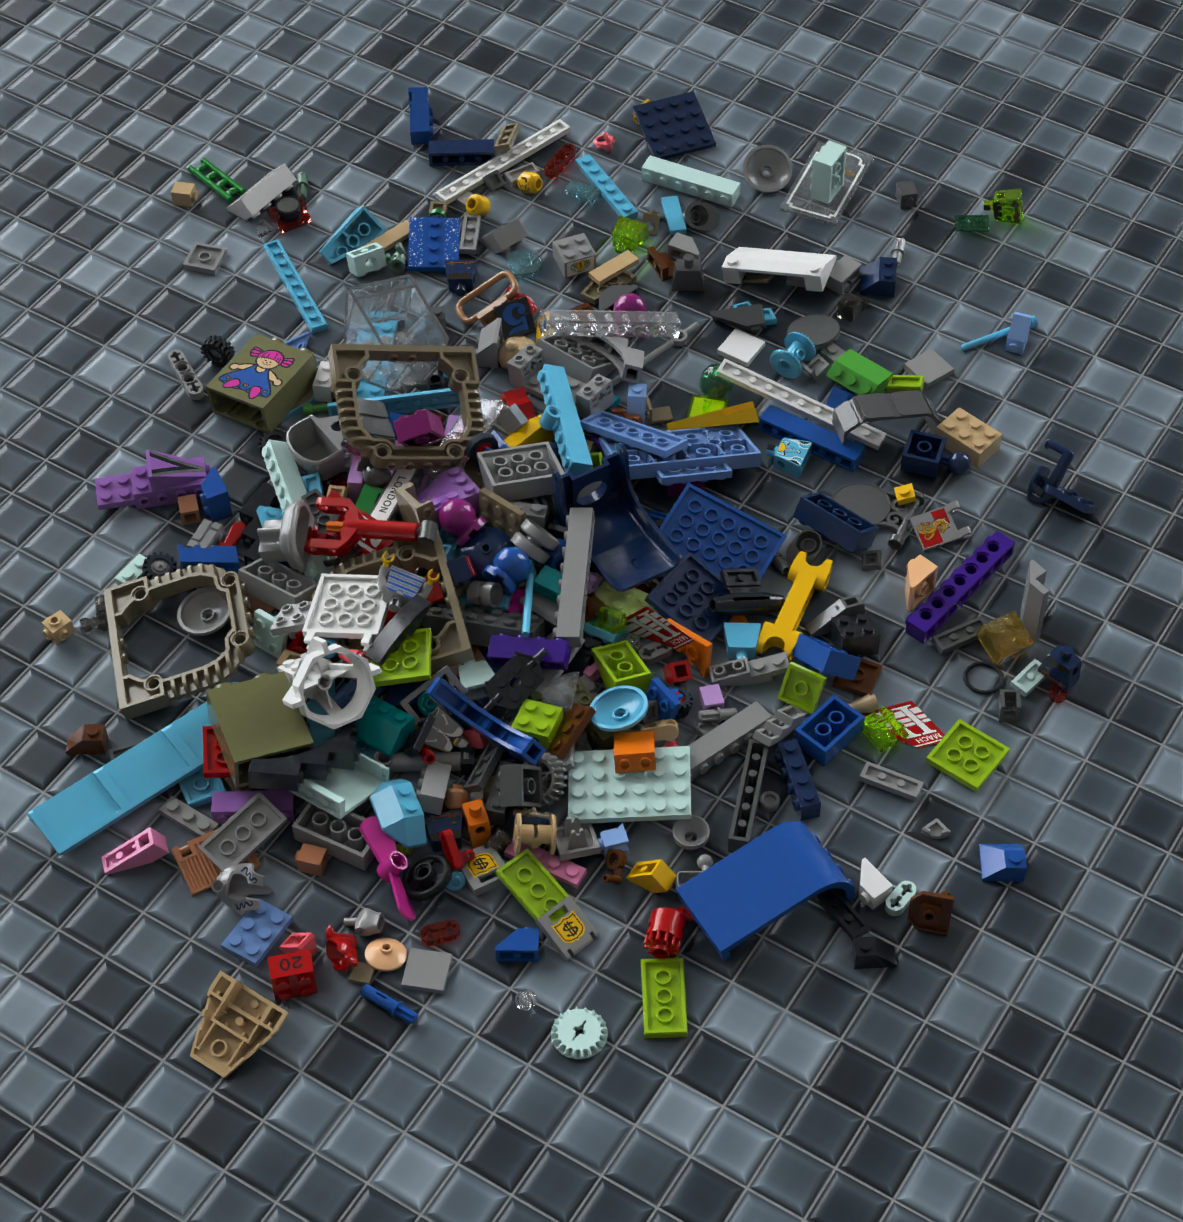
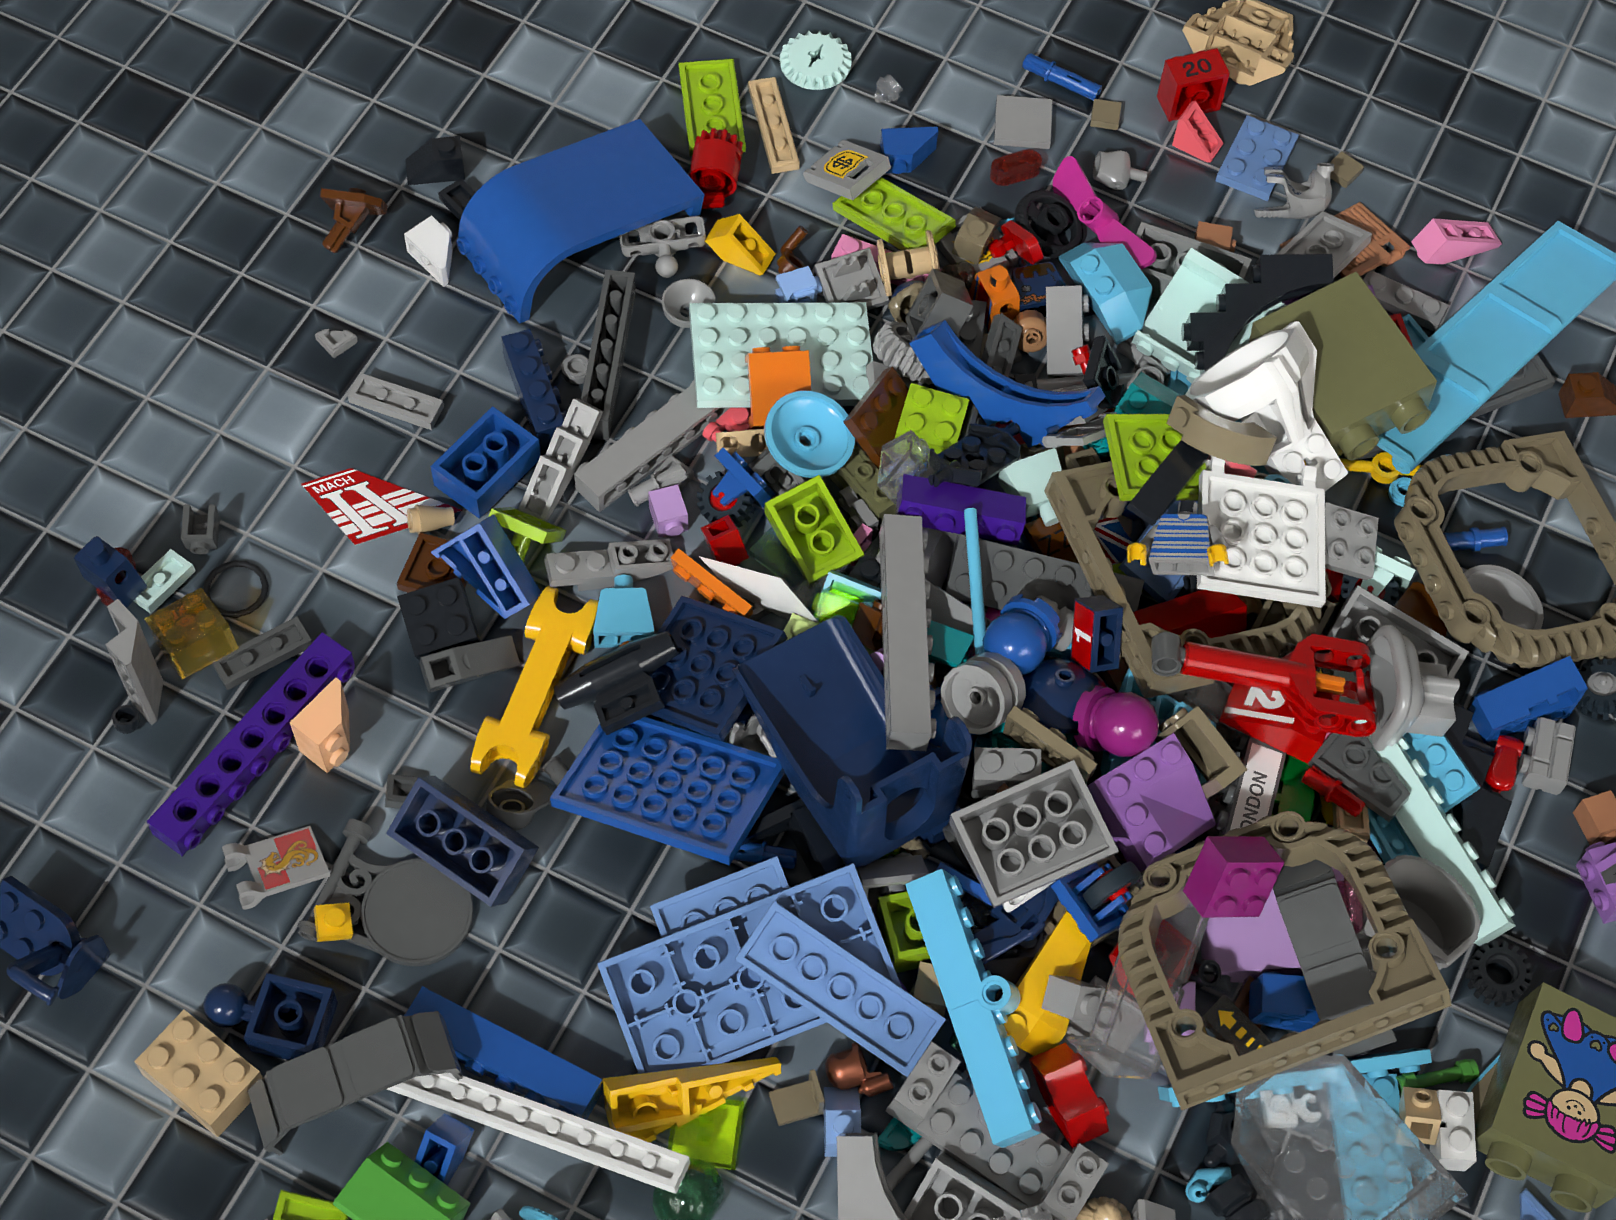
camera: 170 degrees right, 10 degrees up
blue slope [200,467,233,523] -> none
red hair [325,925,358,973] -> none
light nougat dish [365,938,407,971] -> none
medium azure torso [766,438,812,478] -> none
clear neon green plate [863,706,909,753] -> none
light aqua beam [885,881,916,916] -> none
lime plate [926,719,1010,793] -> none
blue slope [979,844,1027,882] -> none
none -> tan tile [748,77,800,174]
none -> dark tan slope [951,206,1002,265]
none -> dark tan arch [1167,395,1277,466]
none -> dark tan tile [1330,151,1364,189]
none -> blue pin [1443,527,1508,552]

